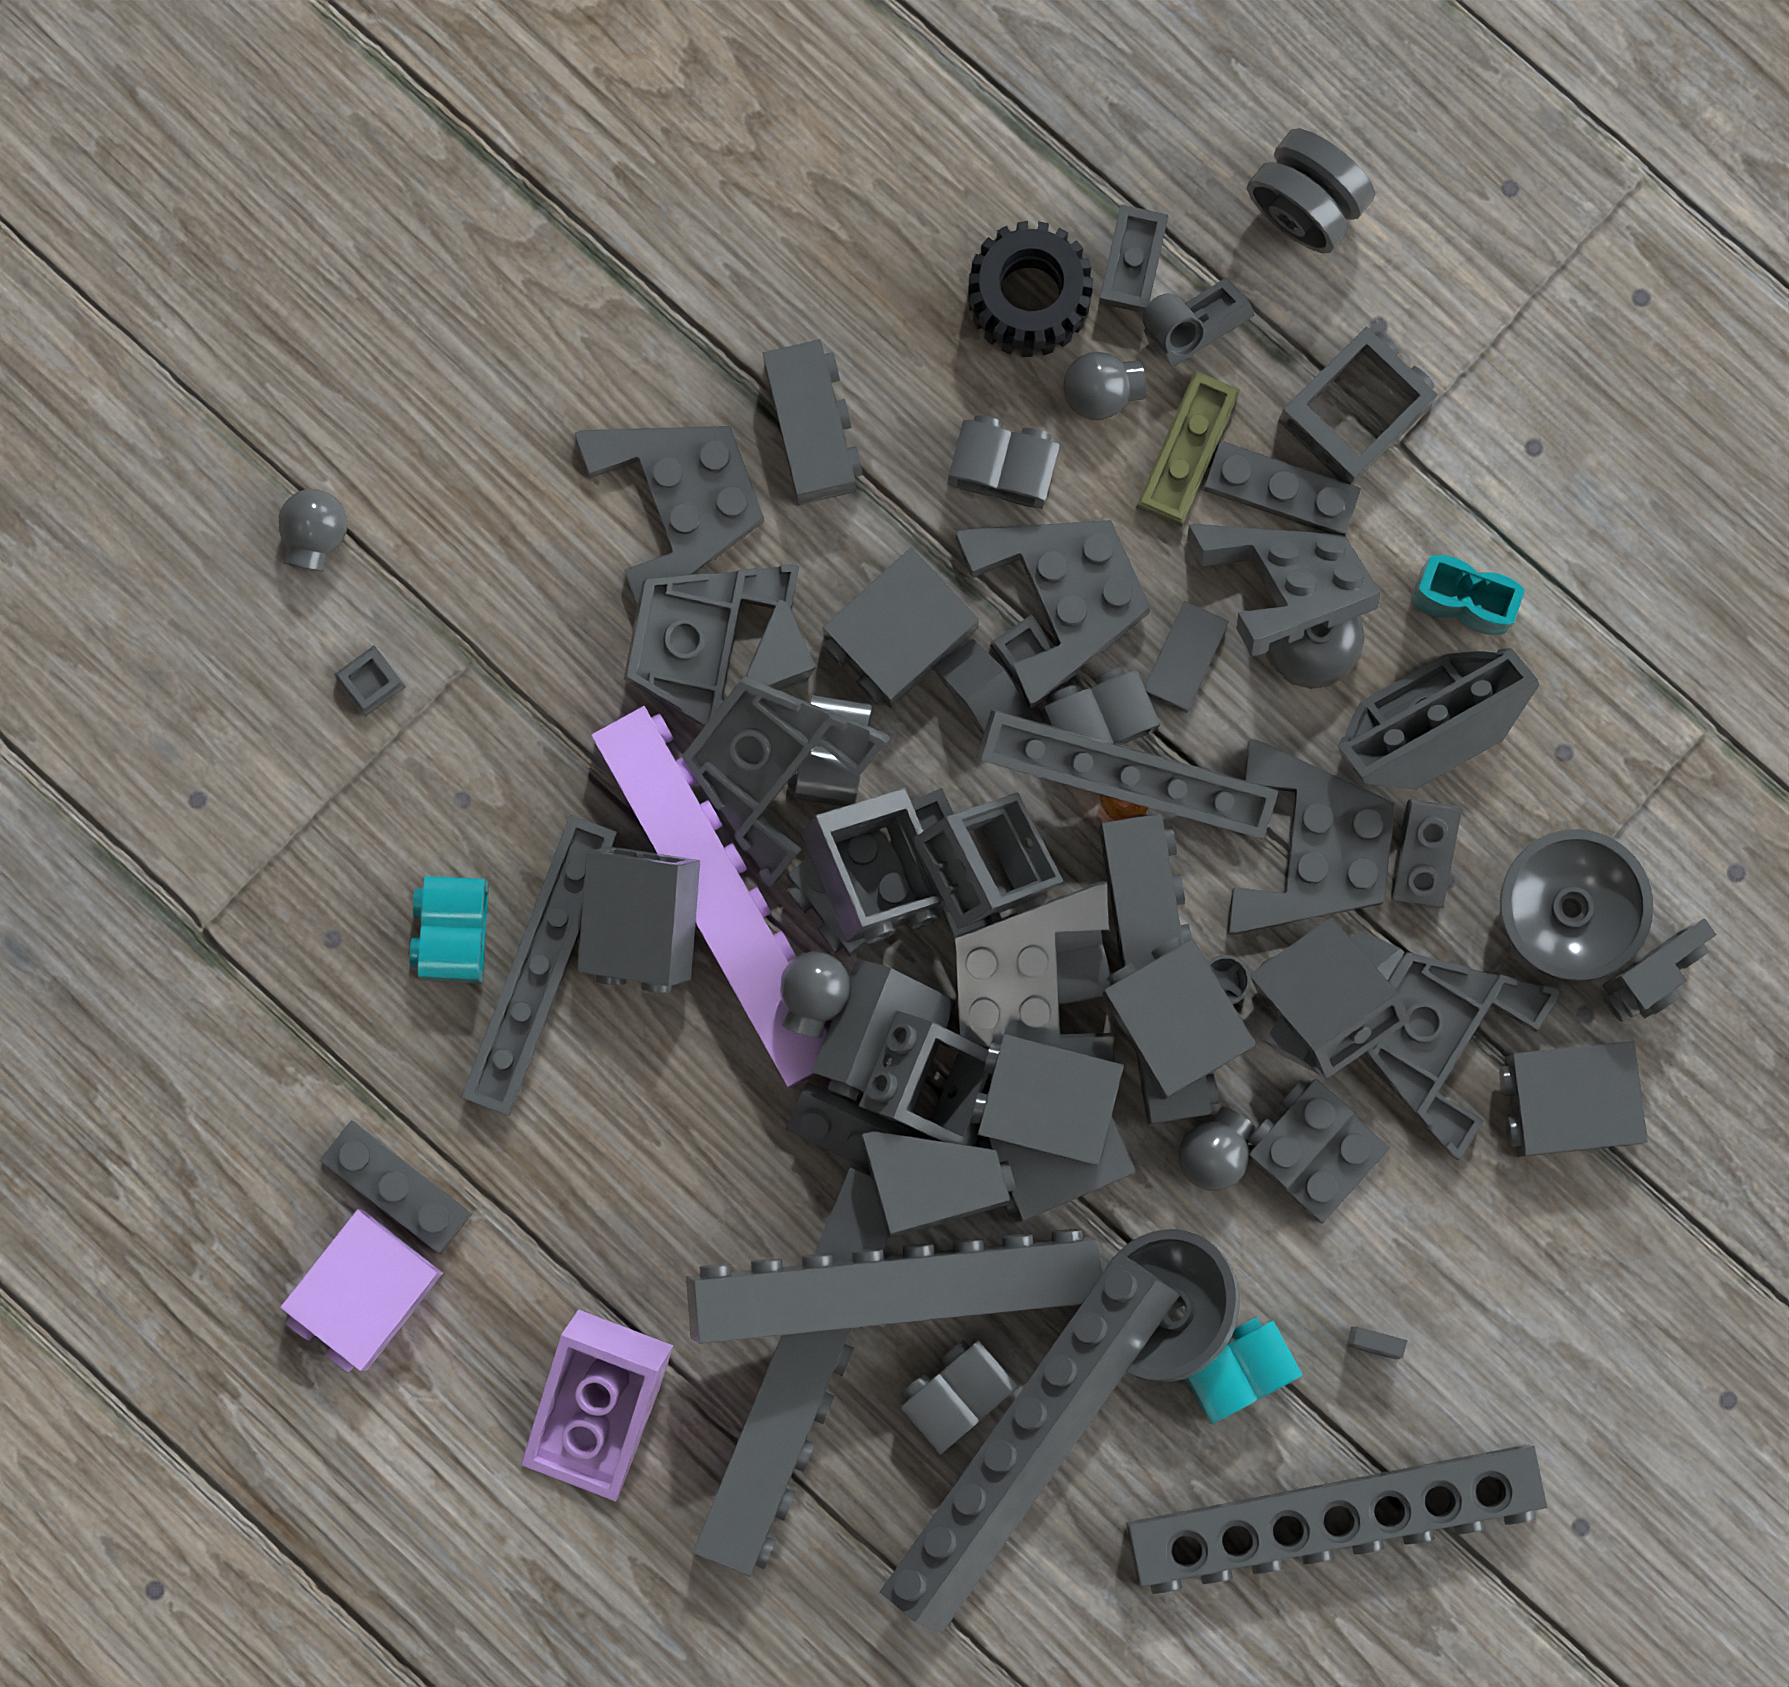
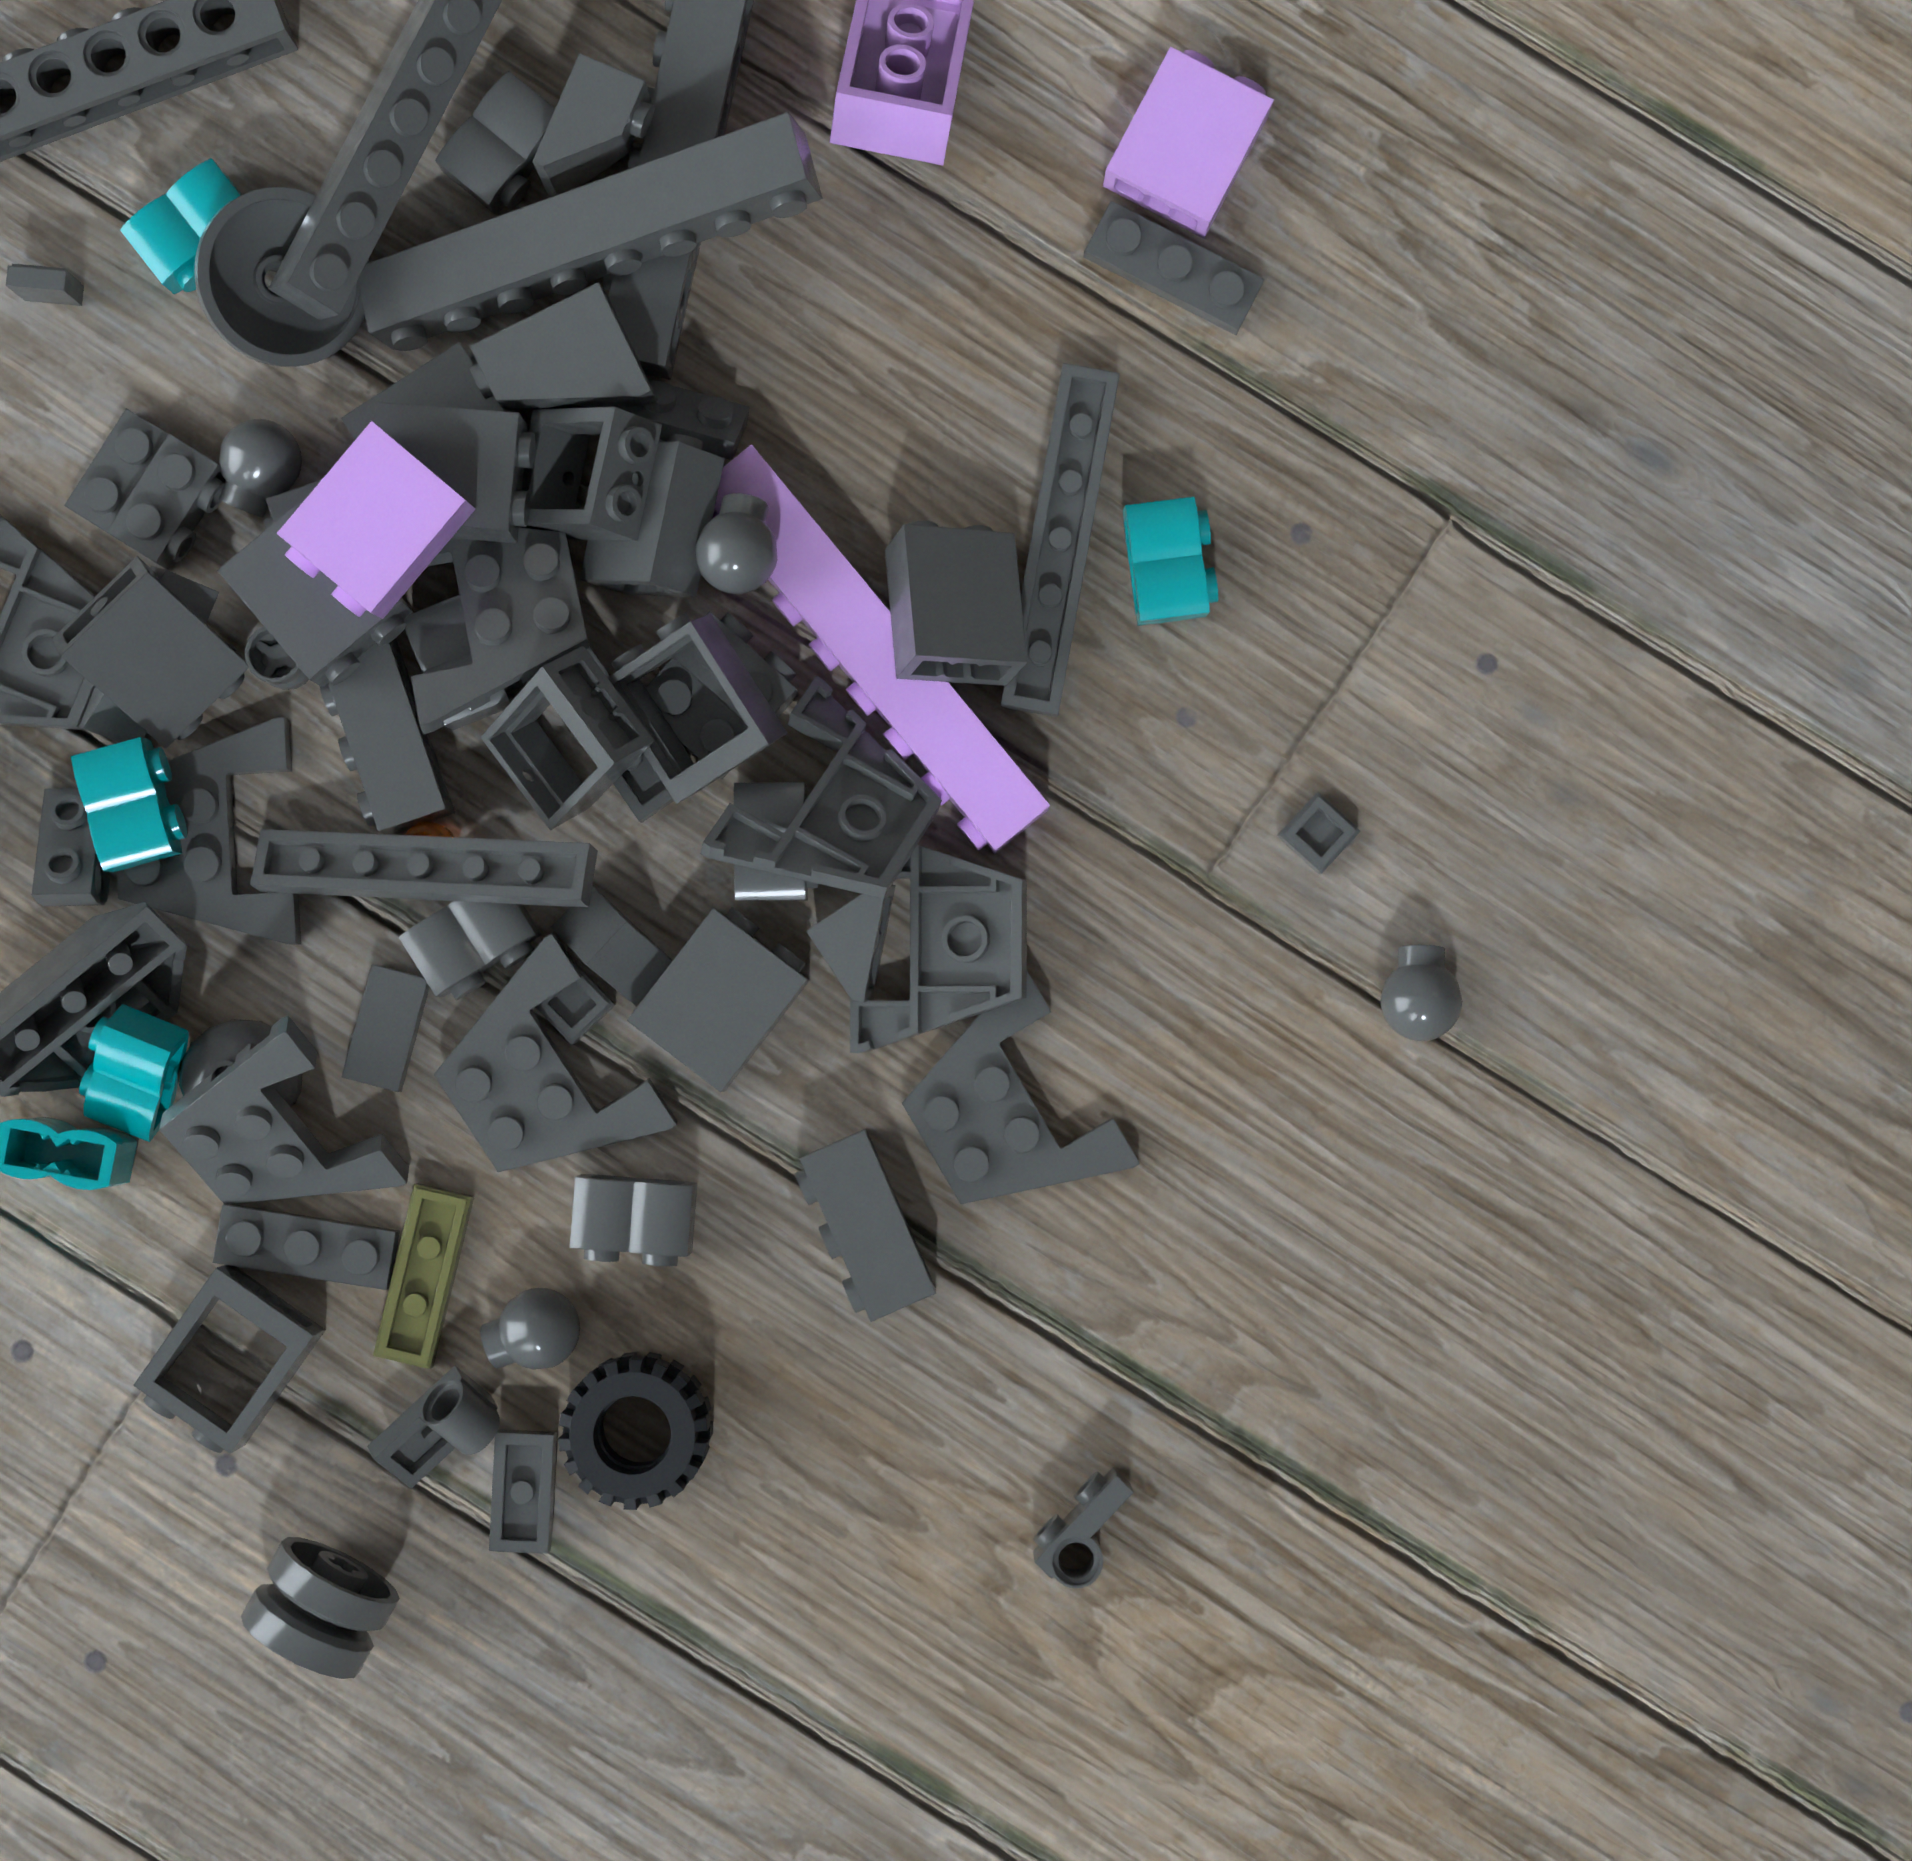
camera: 165 degrees right, 5 degrees up
none -> teal brick [71,737,187,872]
none -> teal brick [79,1004,189,1142]
none -> lavender brick [276,421,475,619]
none -> dark grey slope [532,53,655,198]
none -> dark grey plate [1033,1467,1134,1588]

